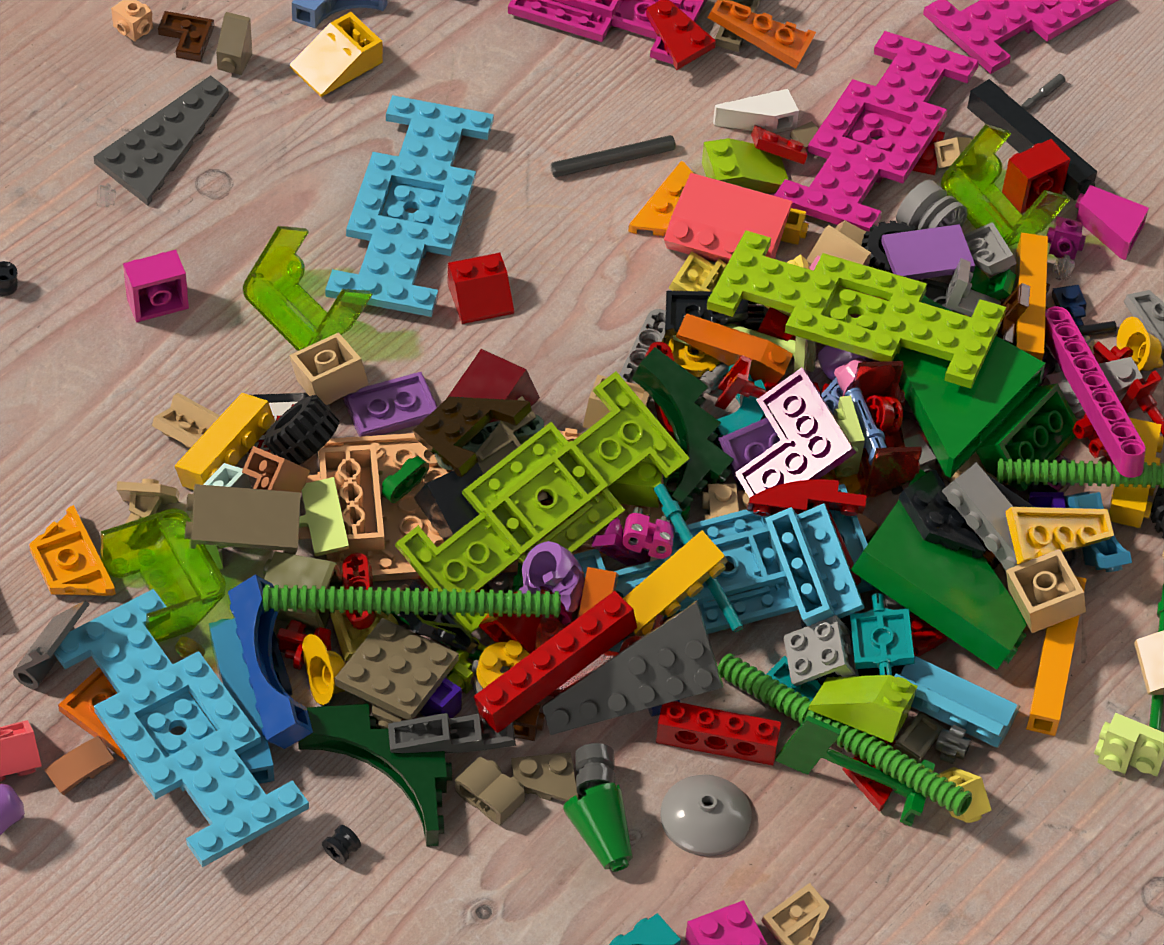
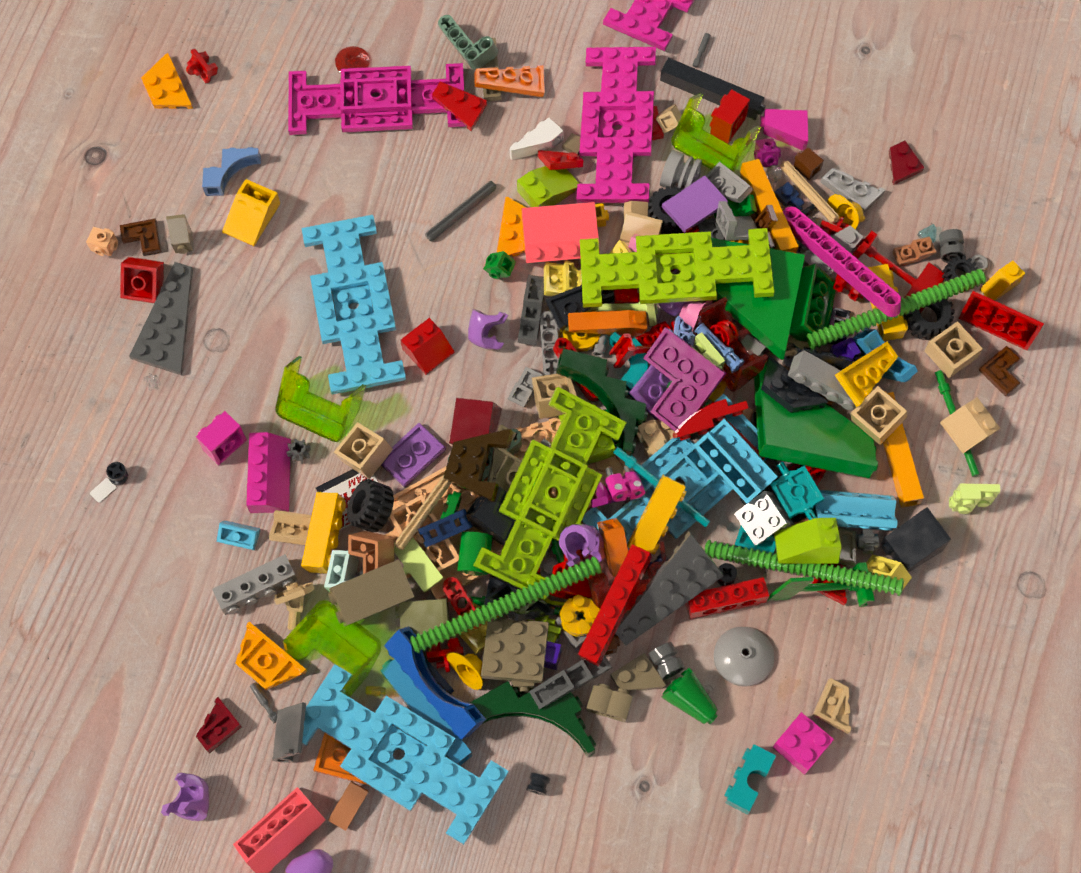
camera: 20 degrees left, 15 degrees up
none -> red slope [120,257,164,303]
none -> light grey brick [212,554,298,615]
none -> medium azure slope [216,520,261,550]
none -> dark pink slope [246,432,291,513]
none -> dark grey piece [250,682,277,724]
none -> dark grey gear [287,439,311,463]
none -> tan axle [395,475,451,550]
none -> dark blue plate [418,509,473,547]
none -> green brick [457,532,493,576]
none -> medium lavender piece [468,309,509,350]
none -> green brick [483,251,516,279]
none -> light grey slope [508,367,543,408]
none -> dark grey slope [518,275,544,345]
none -> black wheel [717,563,737,586]
none -> tan axle [780,161,839,223]
none -> reddish brown brick [794,147,824,180]
none -> black slope [881,507,951,573]

